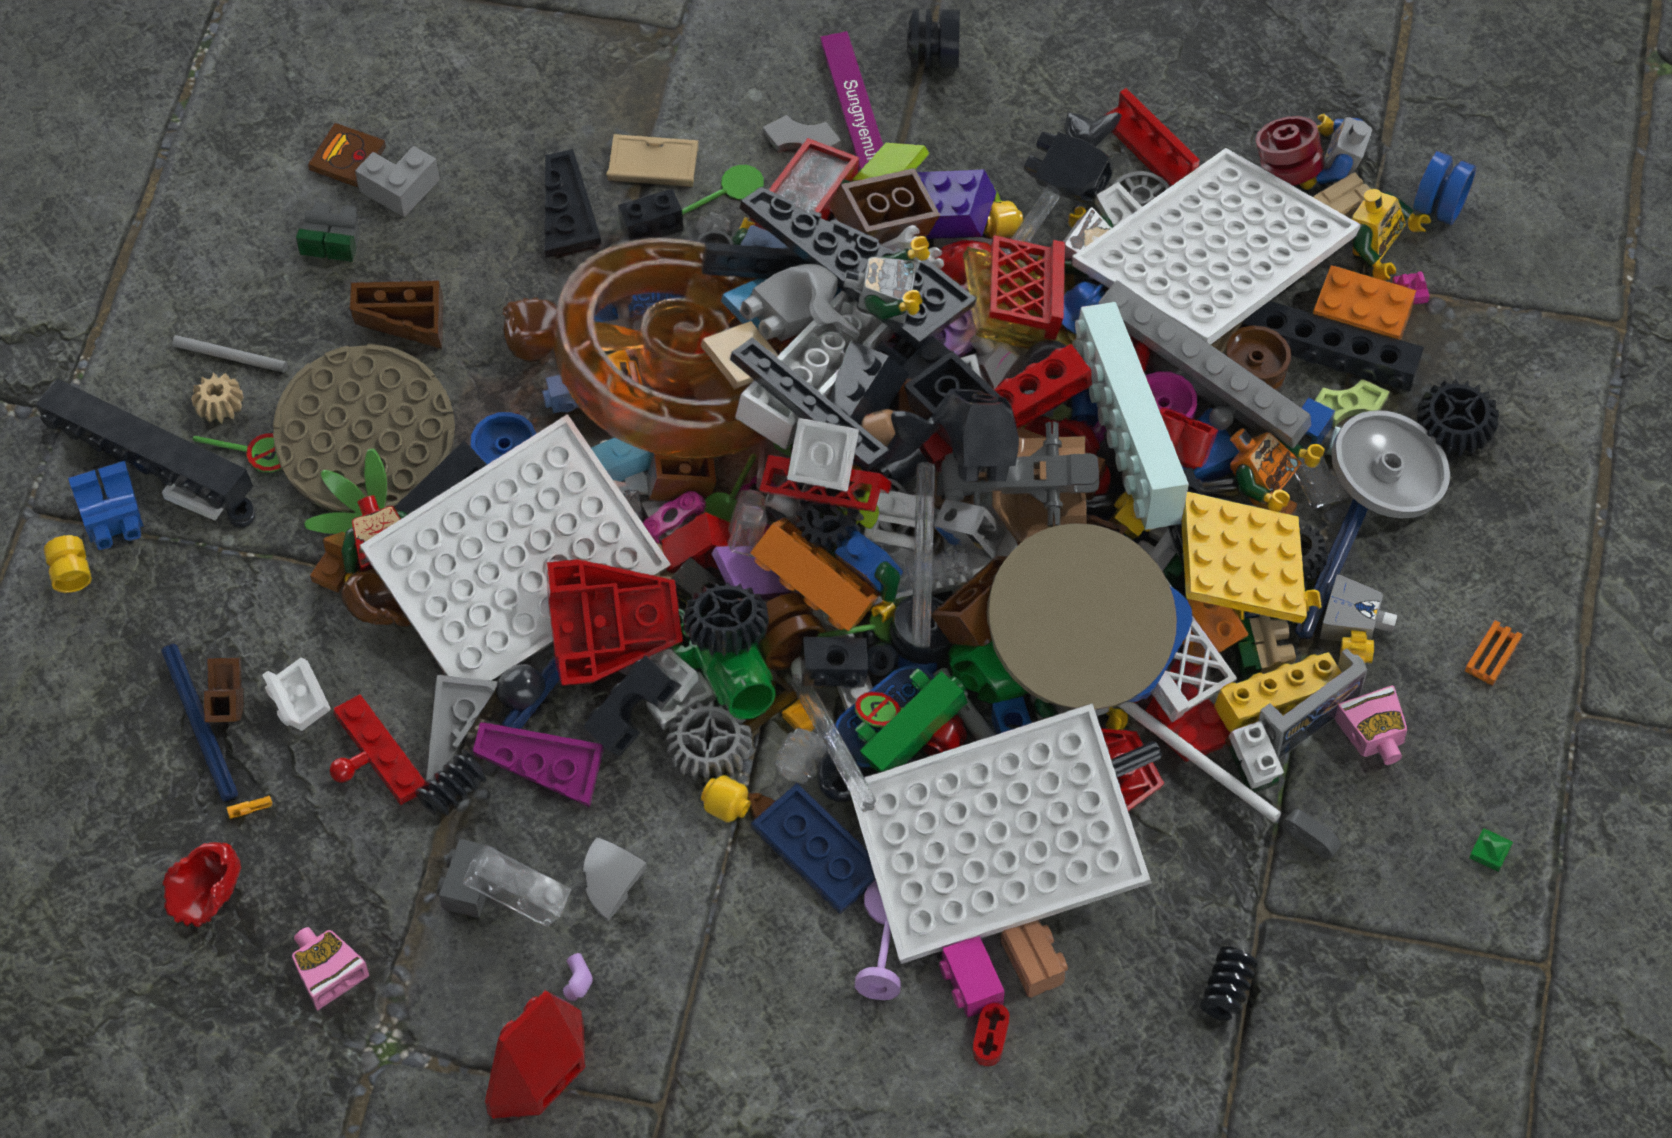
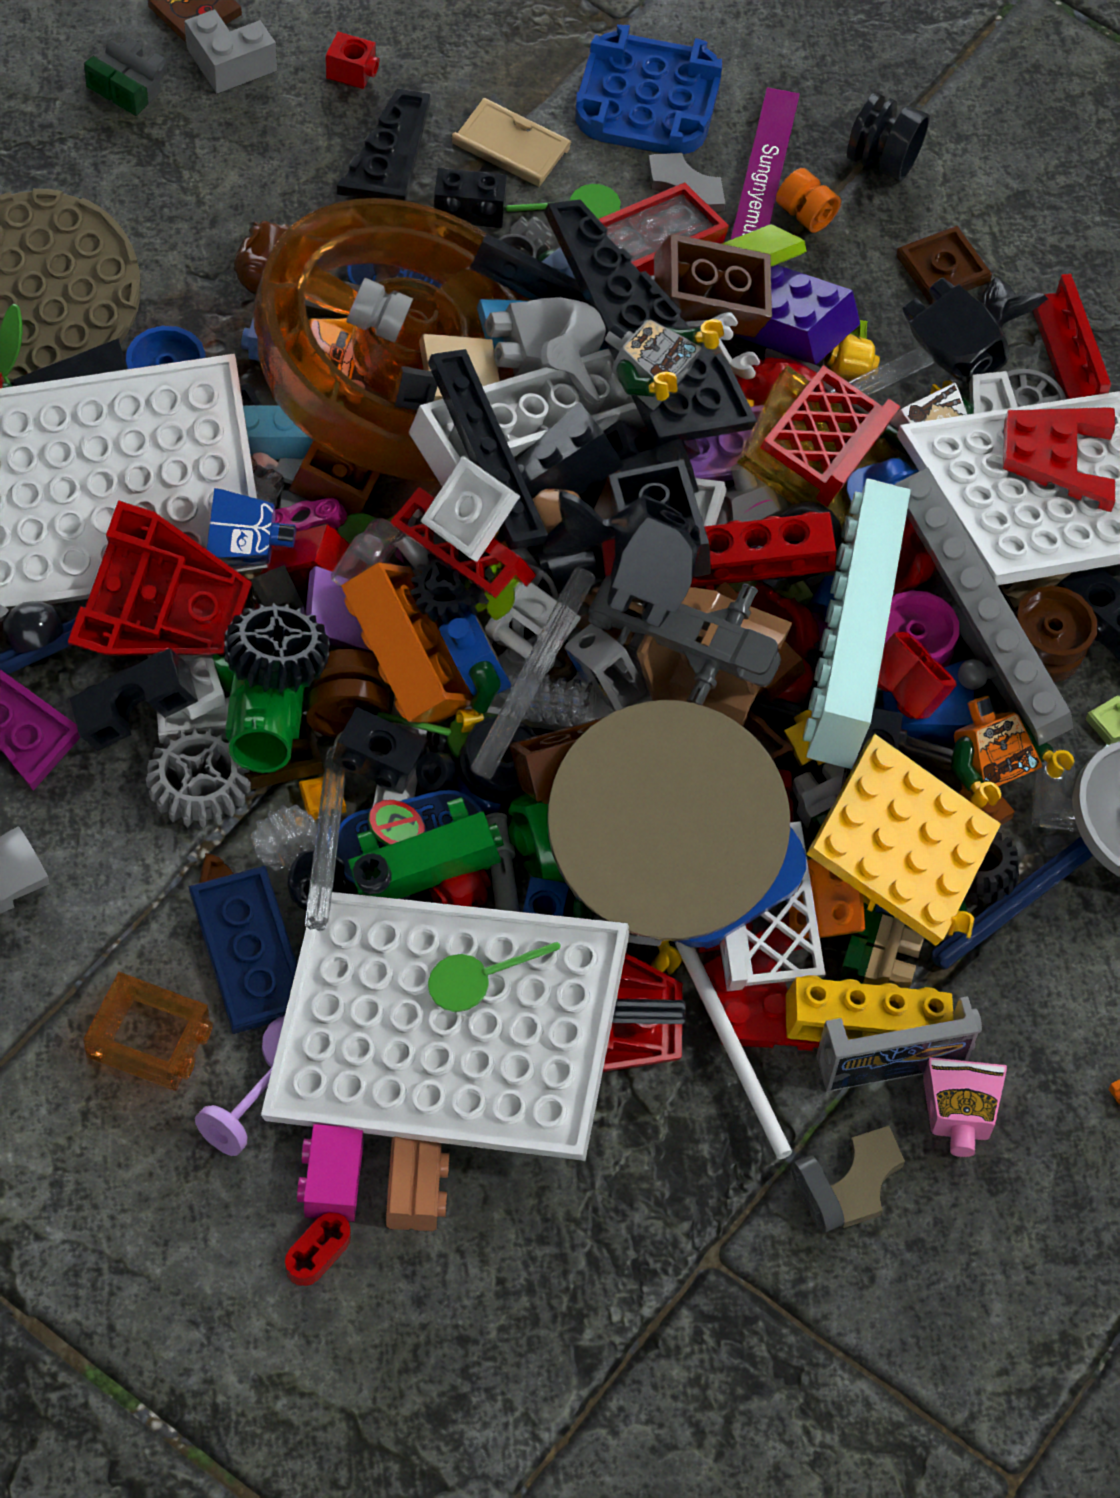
camera: 20 degrees right, 0 degrees up
reddish brown wedge [350,281,443,349] -> none
yellow head [701,775,751,823] -> none
black piece [1200,946,1258,1021] -> none
white hips [1225,721,1284,792] -> none
blue panel [1302,398,1335,445] -> none
light grey torso [1320,574,1397,642] -> none
yellow gear [1340,630,1374,663] -> none
green tile [1469,828,1513,872] -> none
none -> clear orange window [83,971,213,1091]
none -> blue torso [207,488,296,567]
none -> red brick [325,32,380,89]
none -> light grey wheel [346,278,413,343]
none -> black bush [353,853,392,895]
none -> black tile [392,366,438,410]
none -> bright green piece [428,942,561,1012]
none -> blue tile [575,25,722,154]
none -> orange wheel [776,168,841,233]
none -> dark tan tile [831,1126,905,1228]
none -> reddish brown tile [896,226,992,305]
none -> red wing [1003,407,1115,512]

